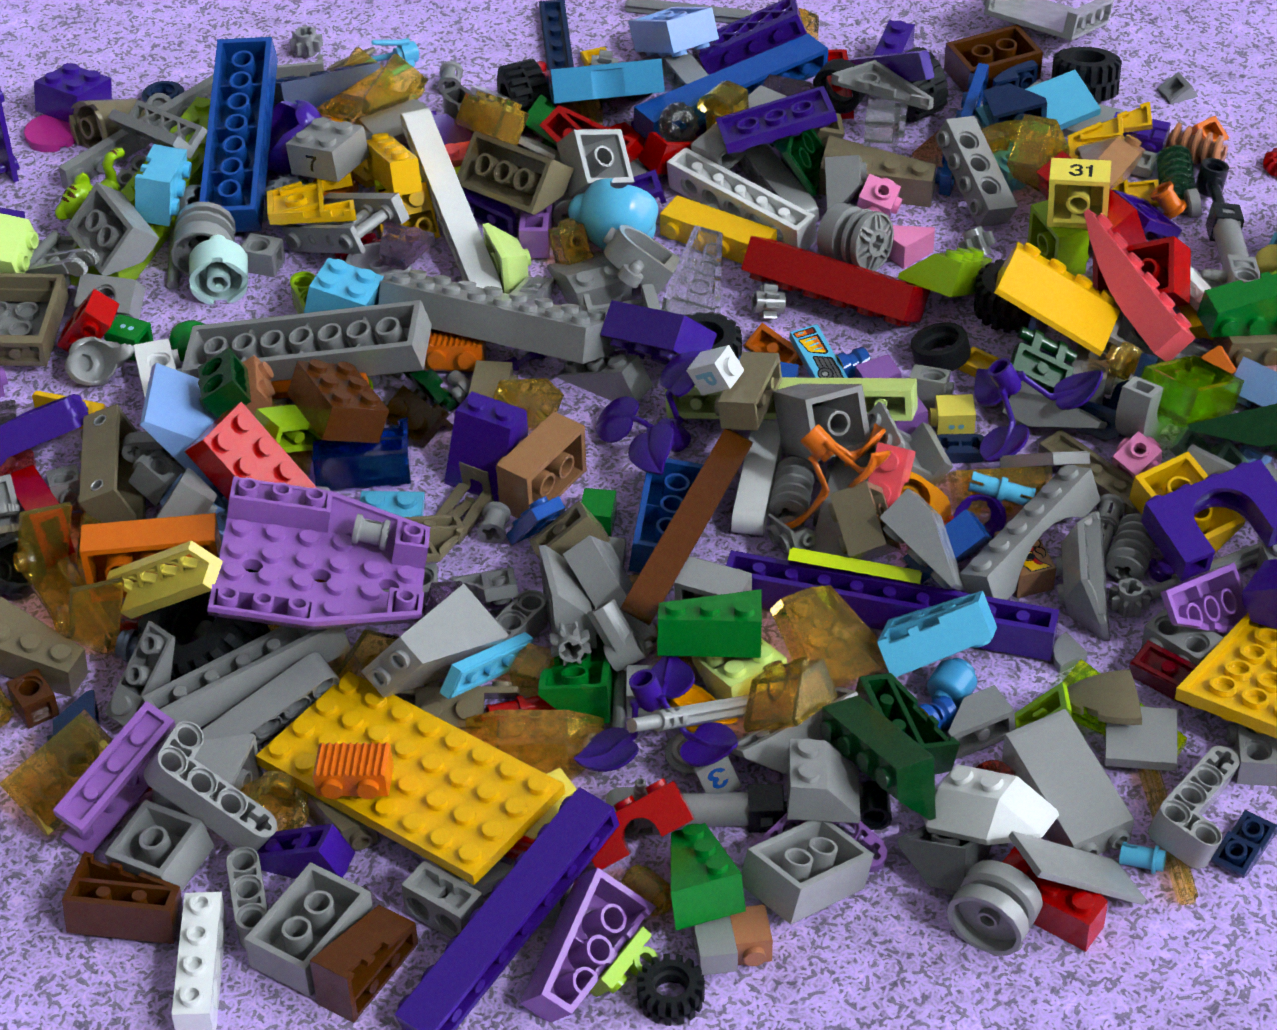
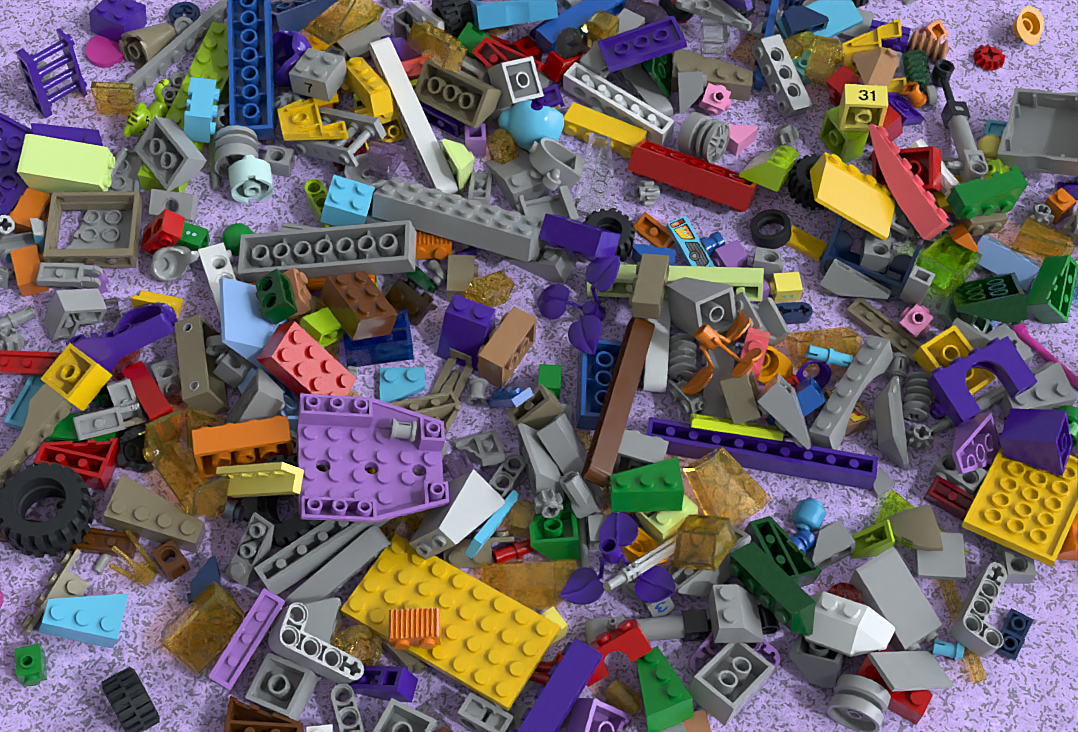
camera: 10 degrees left, 15 degrees up
light grey hinge [26,247,100,277] -> none
light grey fence [108,100,208,159] -> none
white brick [686,345,744,395] -> none
medium azure wedge [877,590,997,677] -> none
dark purple plant [974,358,1103,463] -> none
light grey tile [1000,451,1090,469] -> none
plate [1010,326,1077,393] -> none
clear yellow gear [1105,342,1143,380] -> none
none -> clear yellow plate [90,81,138,116]

